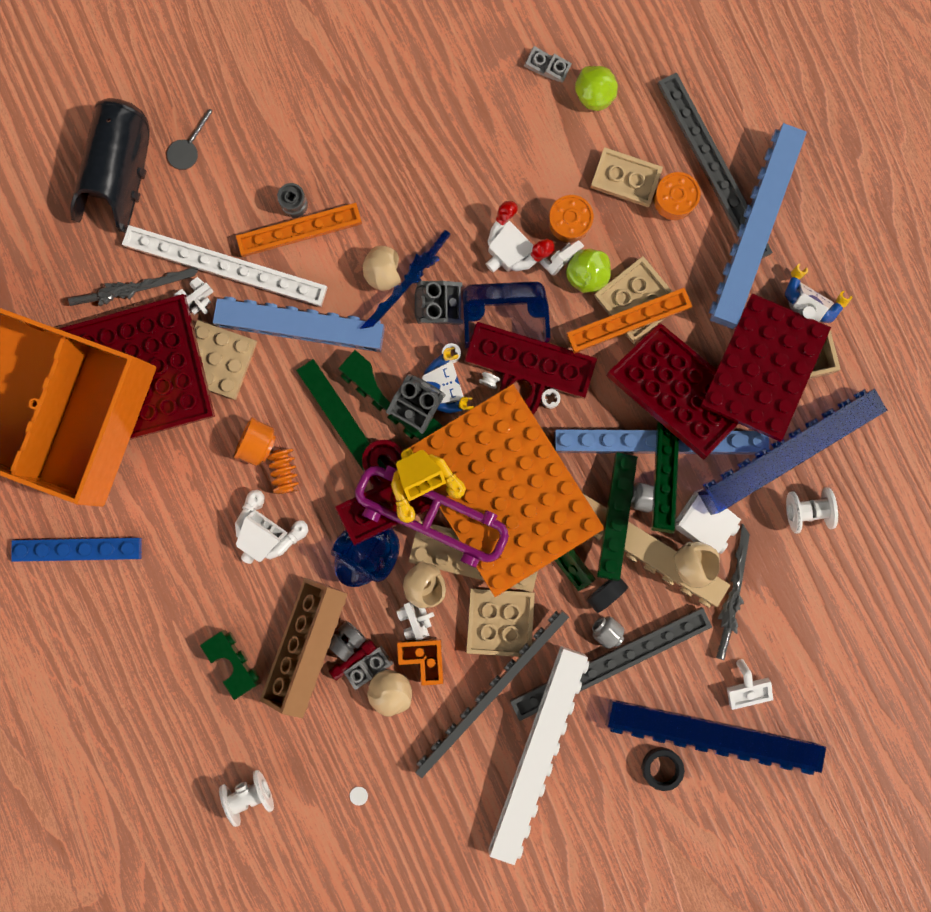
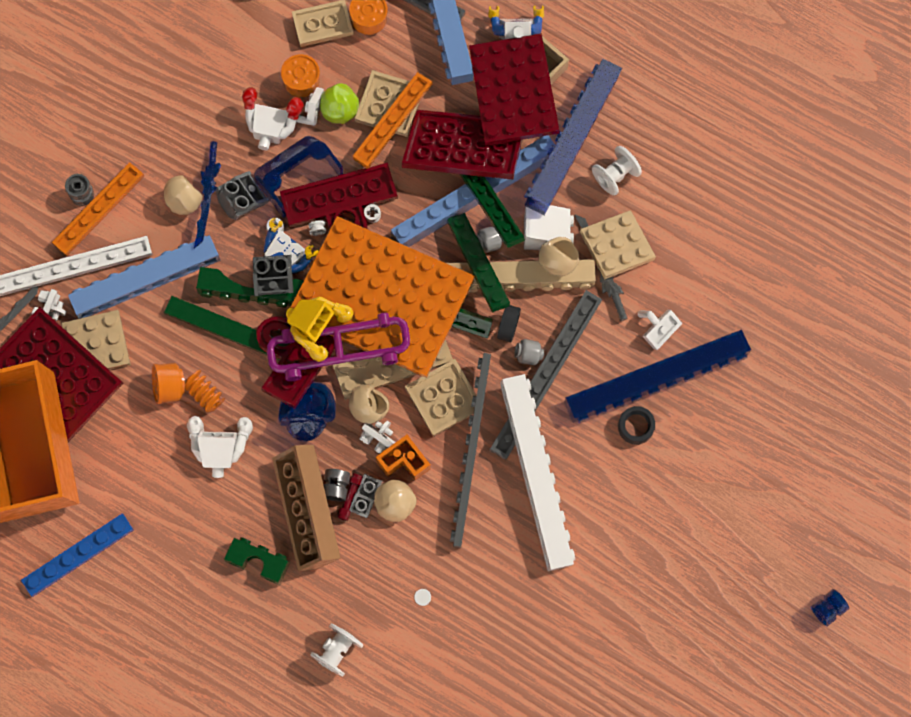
camera: 35 degrees left, 10 degrees down
none -> tan plate [580,210,656,279]

